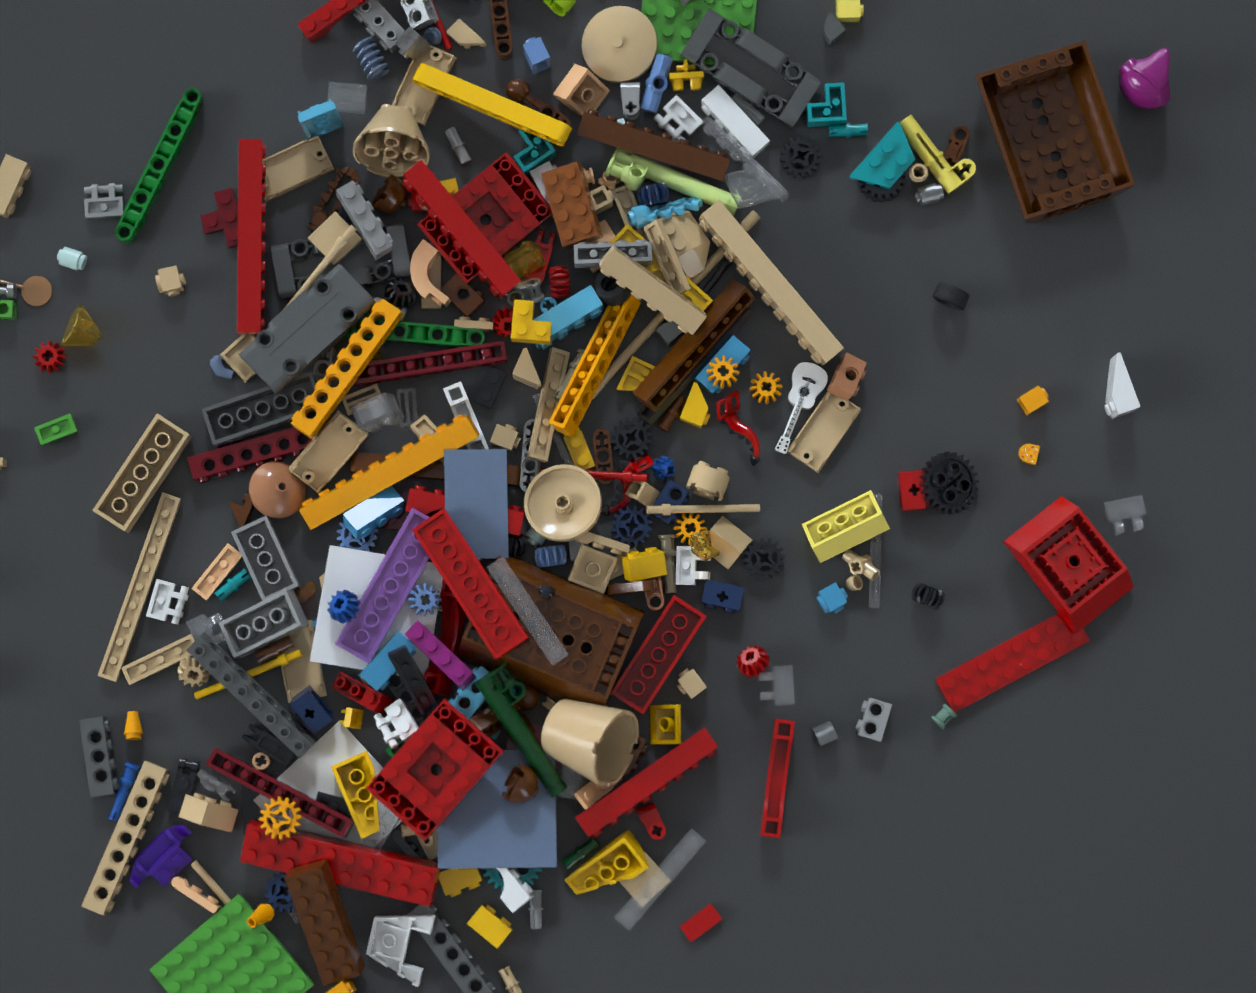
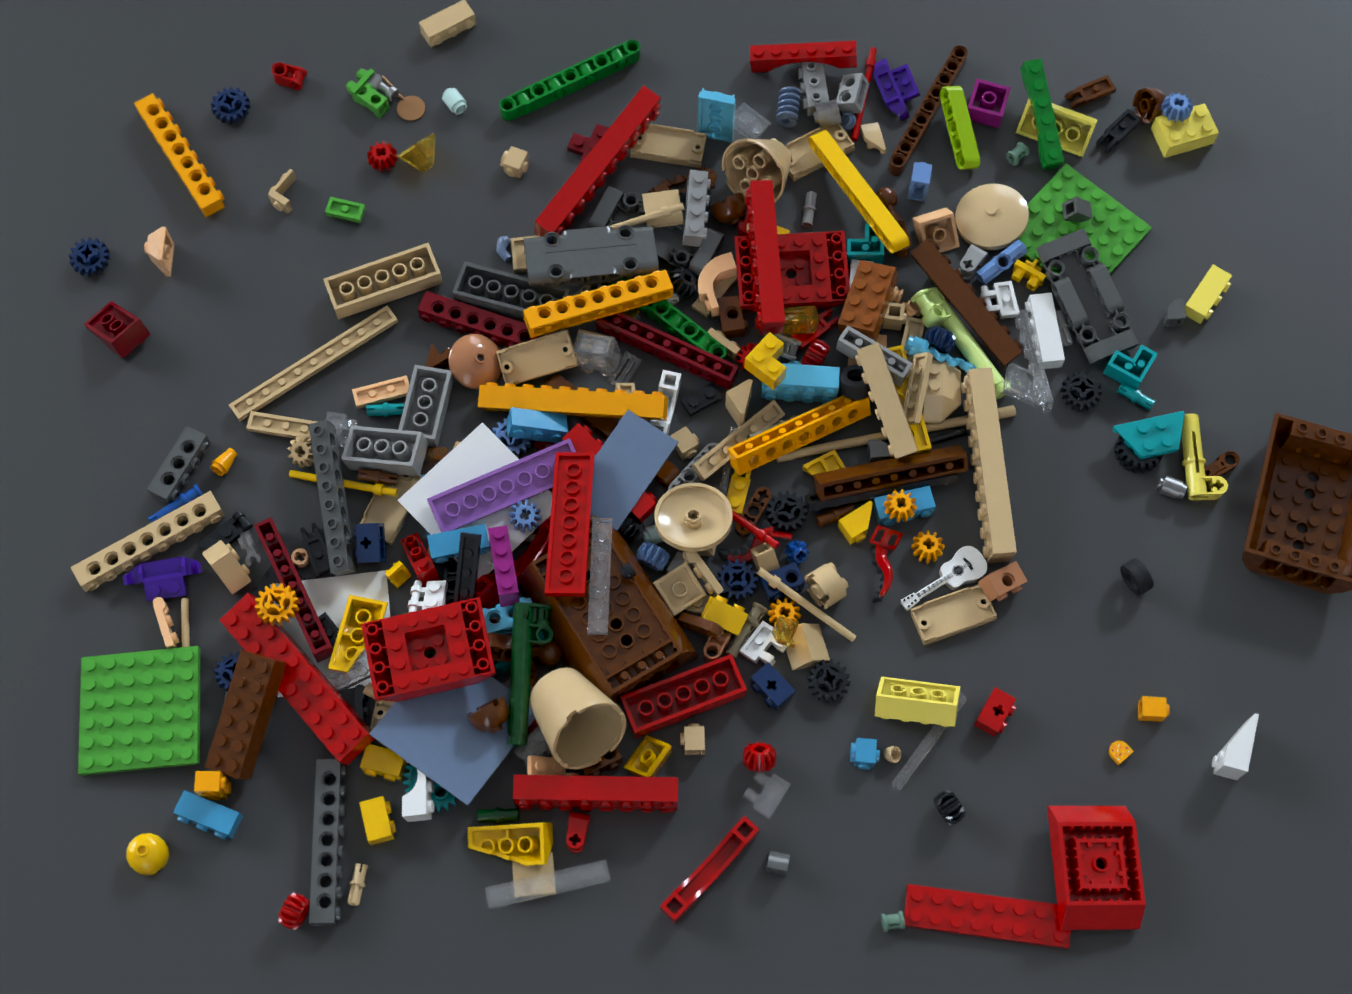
camera: 35 degrees right, 15 degrees down
light grey plate [84,183,124,219] -> none
white plate [146,579,189,625] -> none
light orange cone [247,904,275,928] -> none
blue gear [327,589,361,624] -> none
white wing [366,915,435,987] -> none
light grey axle [528,890,543,929] -> none
red tile [679,903,722,942] -> none
tan axle [842,549,880,581] -> none
light grey brick [855,698,892,742] -> none
tan cone [909,163,928,183] -> none
black gear [919,451,979,515] -> none
clear plate [1103,495,1146,535] -> none

